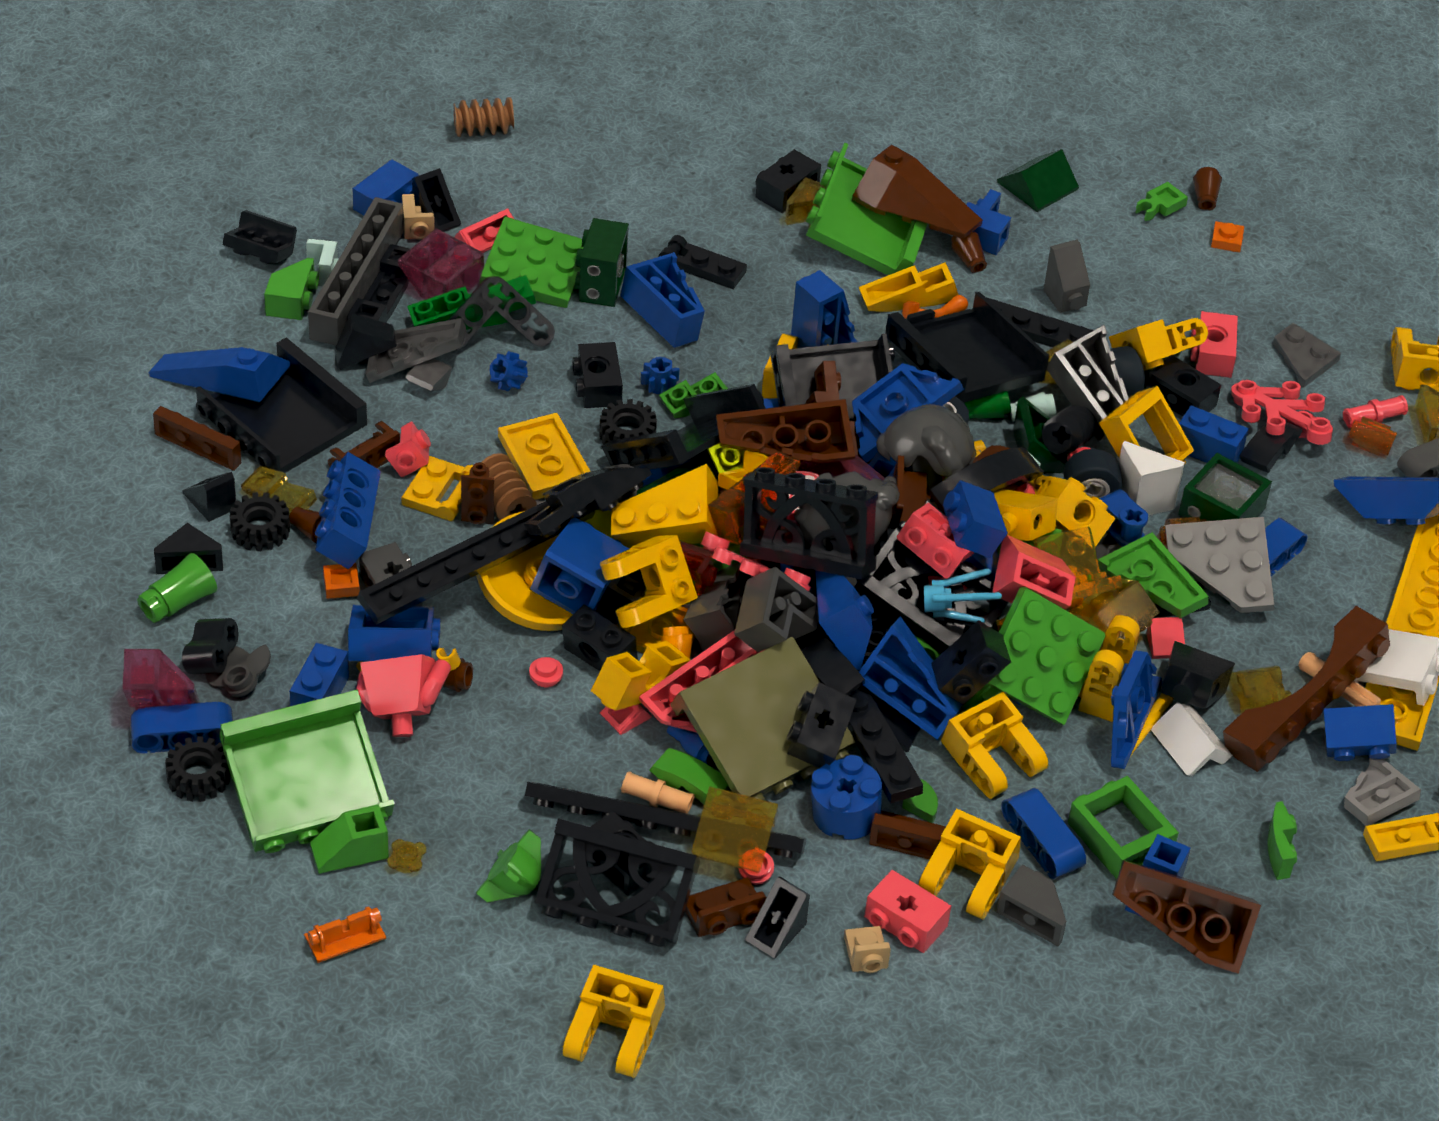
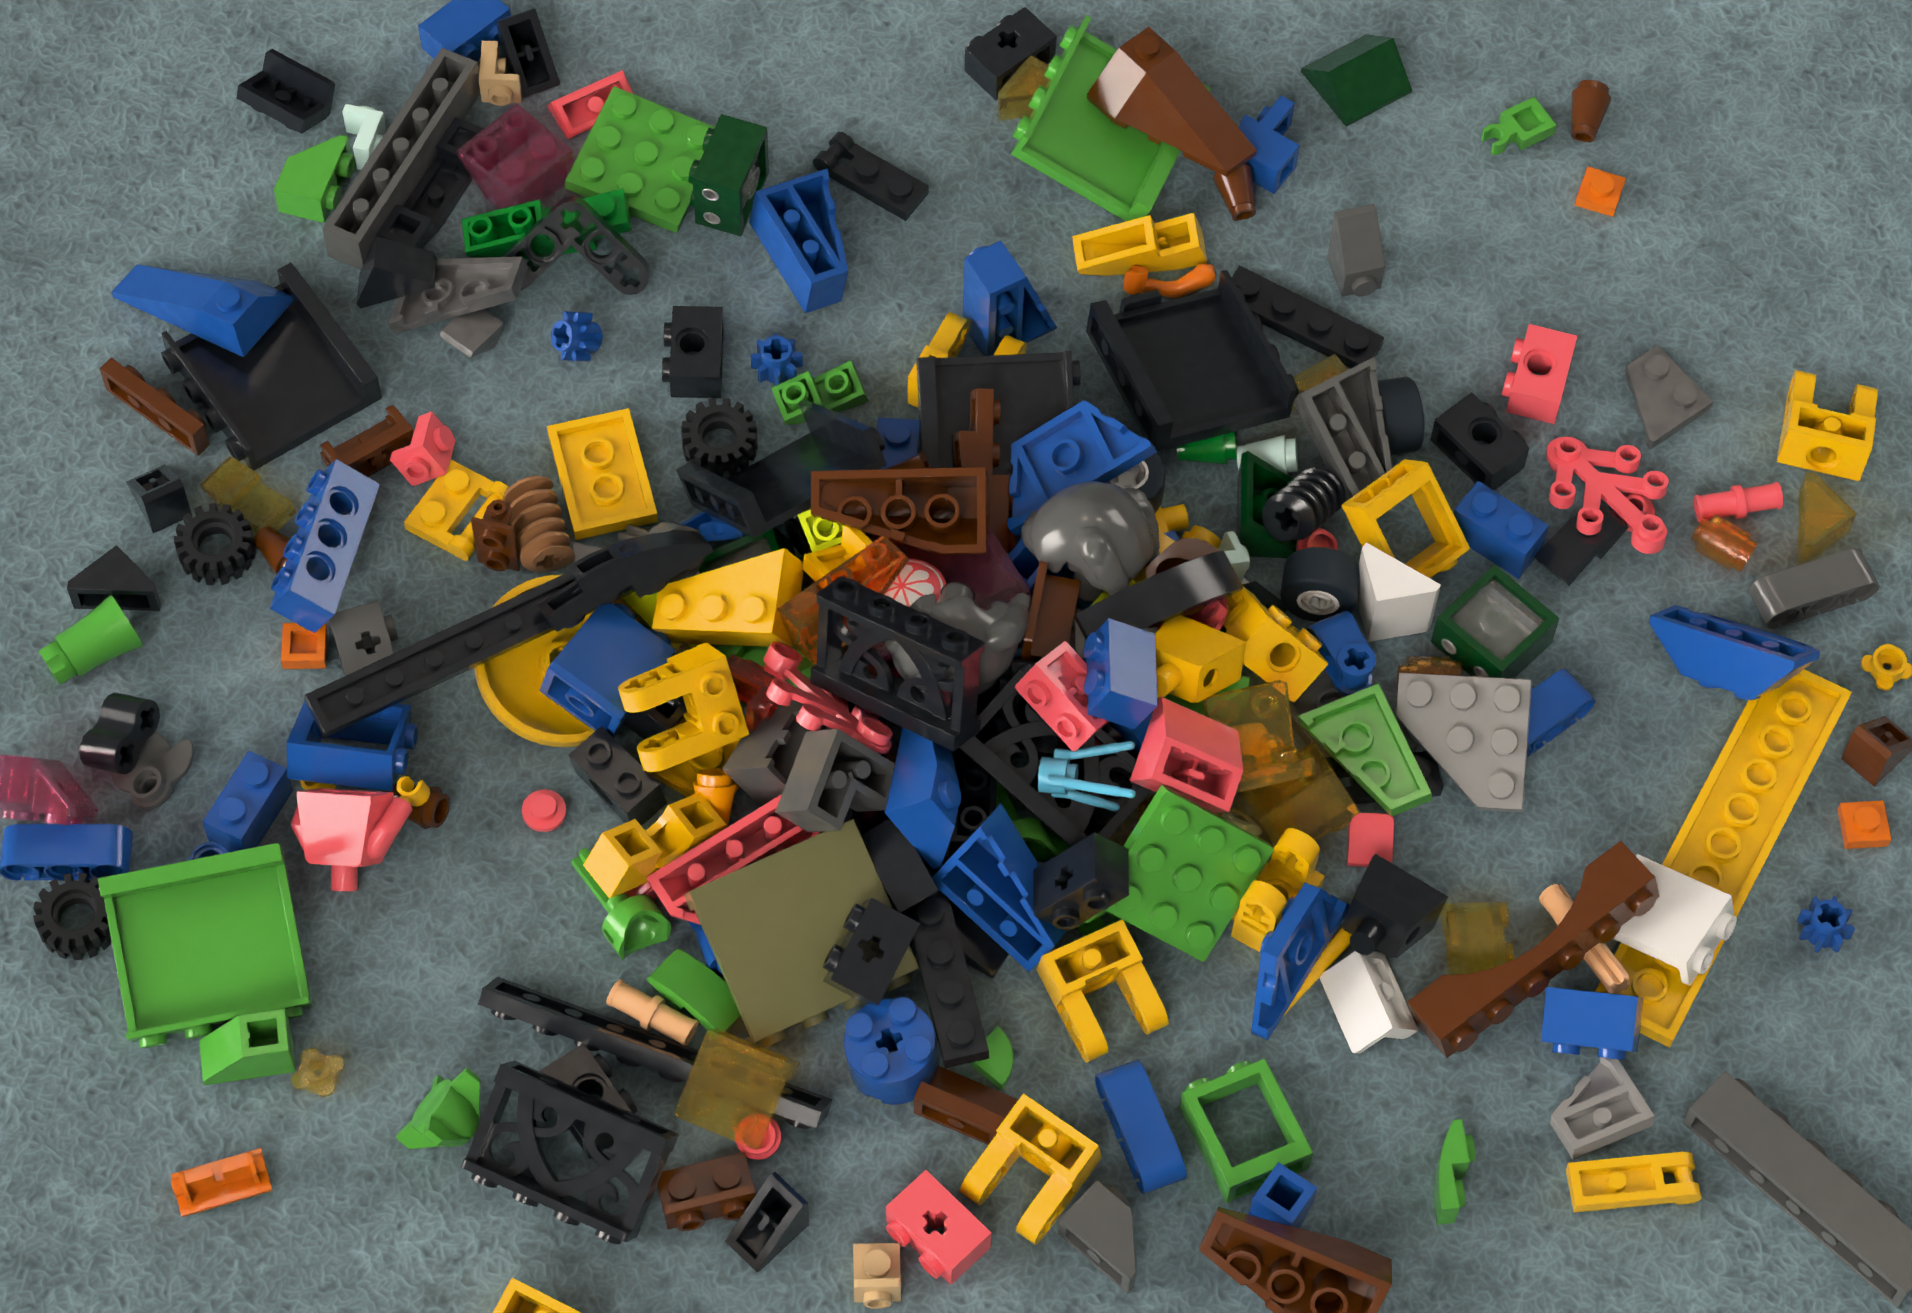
camera: 10 degrees right, 15 degrees up
yellow brick [1109,318,1208,371] -> none
none -> bright green piece [571,848,672,960]

